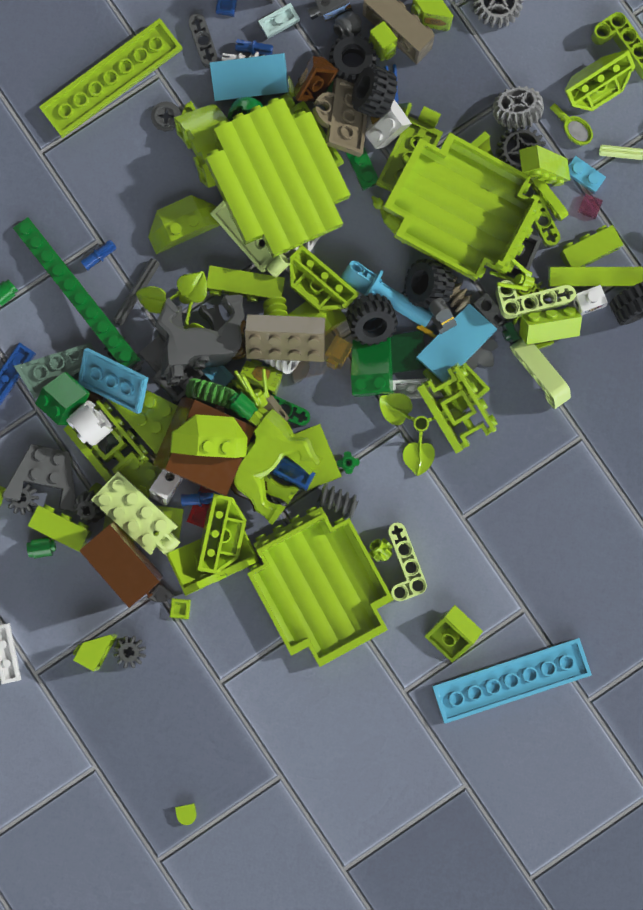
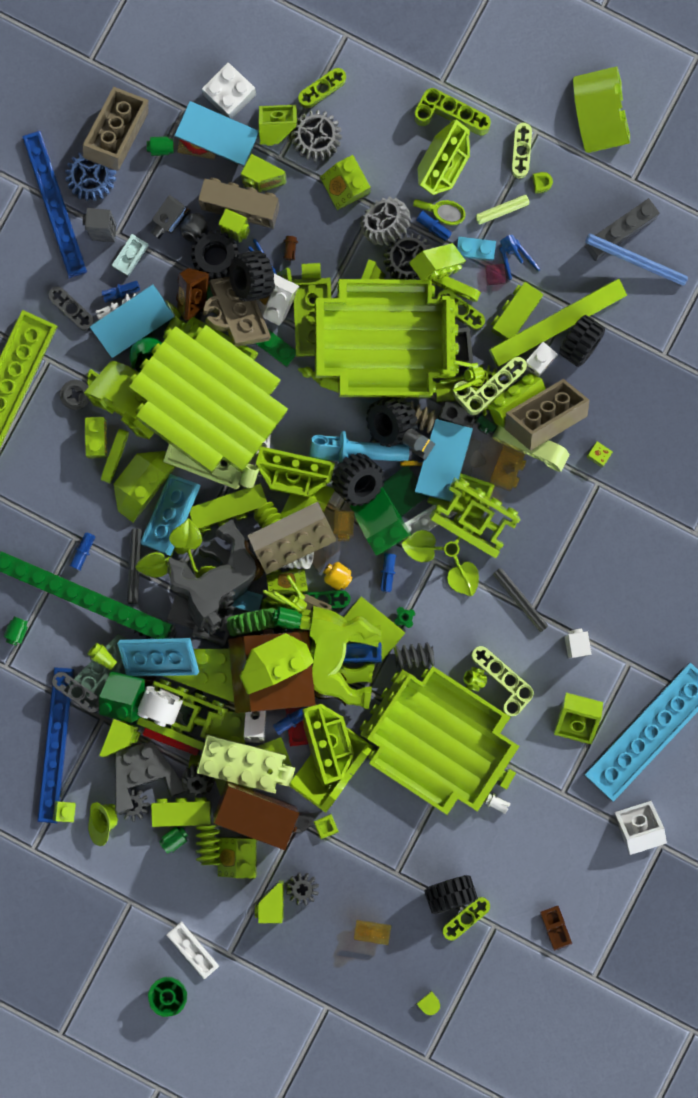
camera: 25 degrees left, 0 degrees up
none -> dark grey beam [52,672,99,712]
none -> lime brick [85,417,108,459]
none -> lime cone [87,643,117,670]
none -> lime slope [99,719,141,757]
none -> lime beam [101,429,129,483]
none -> medium azure tile [141,474,201,556]
none -> red tile [143,728,200,756]
none -> lime piece [196,825,220,865]
none -> lime slope [218,837,257,878]
none -> reddish brown pin [283,236,298,261]
none -> lime slope [320,155,371,210]
none -> yellow head [323,562,353,590]
none -> clear yellow hips [354,920,391,945]
none -> blue axle [380,553,396,592]
none -> blue axle [416,211,452,241]
none -> black tyre [424,875,478,914]
none -> lime tile [436,382,456,403]
none -> lime beam [442,897,490,940]
none -> white pin [484,793,510,814]
none -> clear yellow brick [489,446,527,492]
none -> dark grey axle [493,568,548,632]
none -> lime plate [498,768,516,790]
none -> blue plant [499,235,540,280]
none -> dark tan brick [505,379,590,451]
none -> reddish brown slope [540,906,572,951]
none -> white brick [564,629,592,659]
none -> lime slope [587,441,613,467]
none -> white slope [615,801,667,855]

